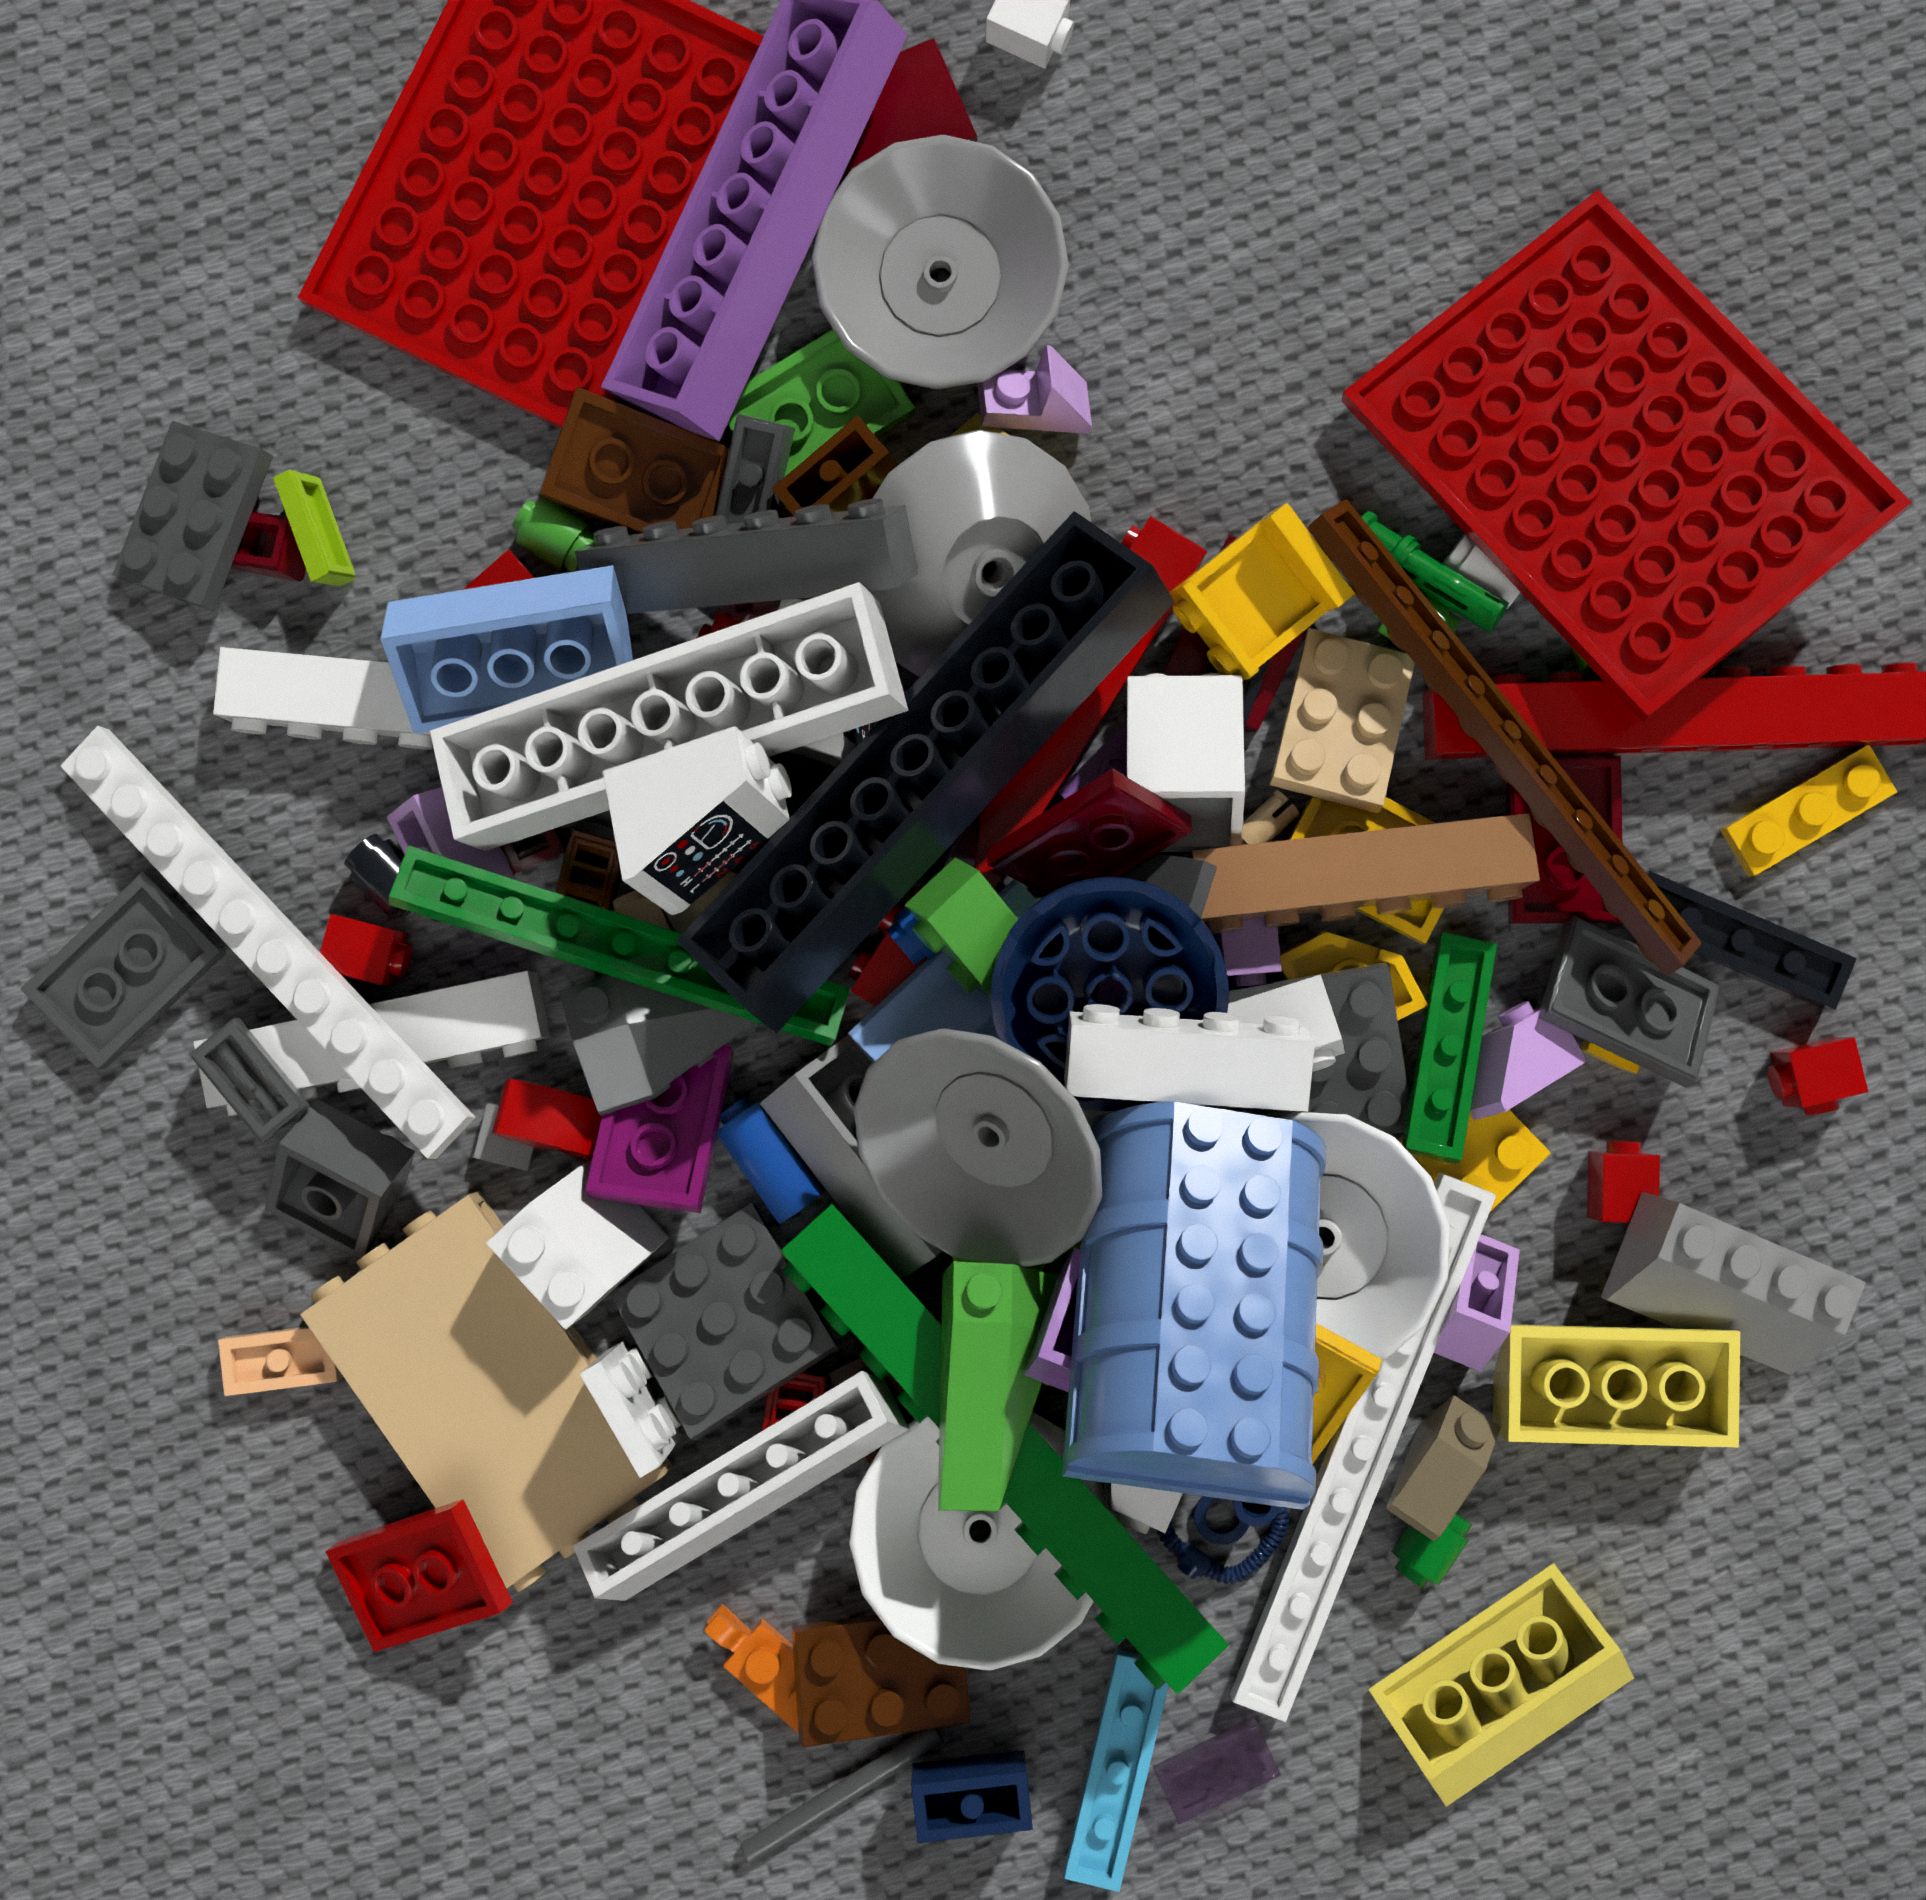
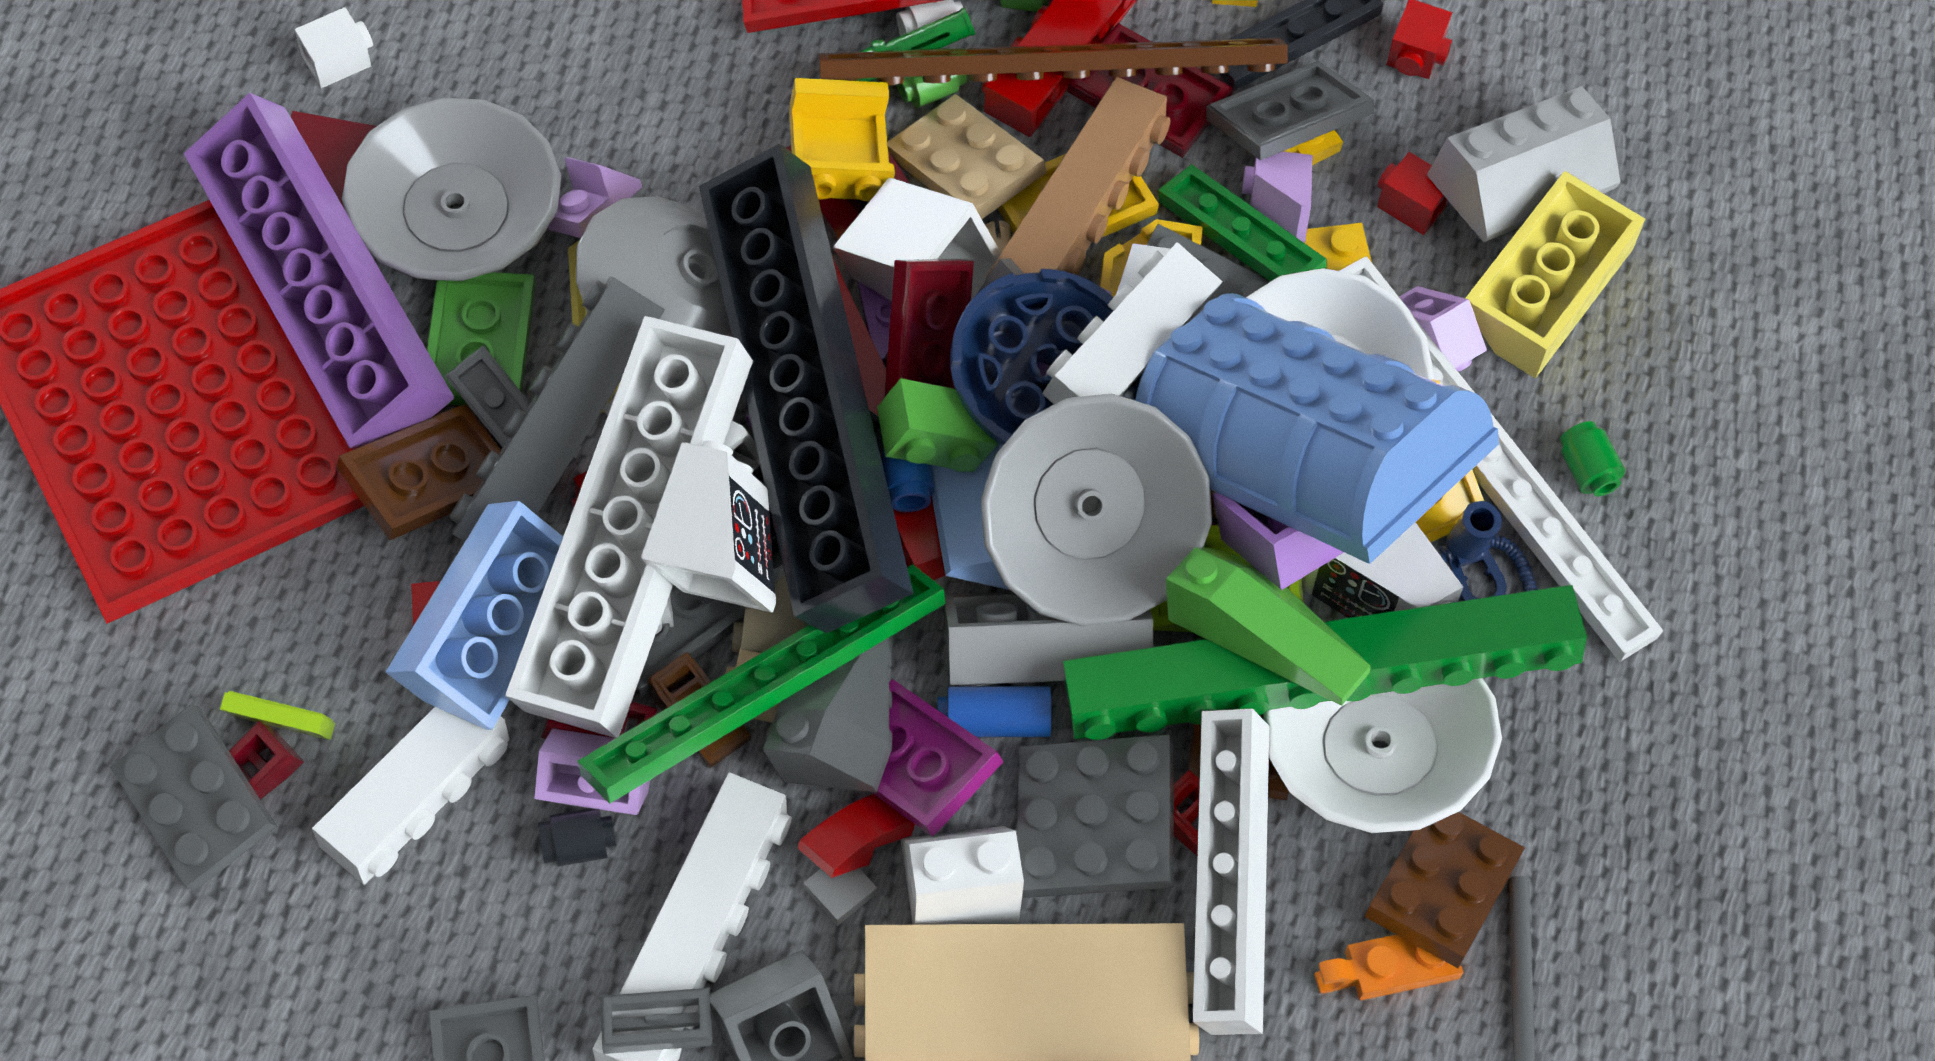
camera: 55 degrees left, 25 degrees down
white plate [61,726,476,1159] -> none
red brick [320,914,412,987] -> none
bright green brick [512,498,595,572] -> none
white plate [580,1339,682,1478] -> none
reddish brown brick [771,415,898,517] -> none
dark blue brick [911,1750,1033,1843] -> none
medium azure plate [1063,1649,1169,1892] -> none
clear purple plate [1153,1718,1281,1824] -> none
light yellow slope [1368,1563,1634,1807] -> none
dark tan slope [1386,1395,1501,1541] -> none

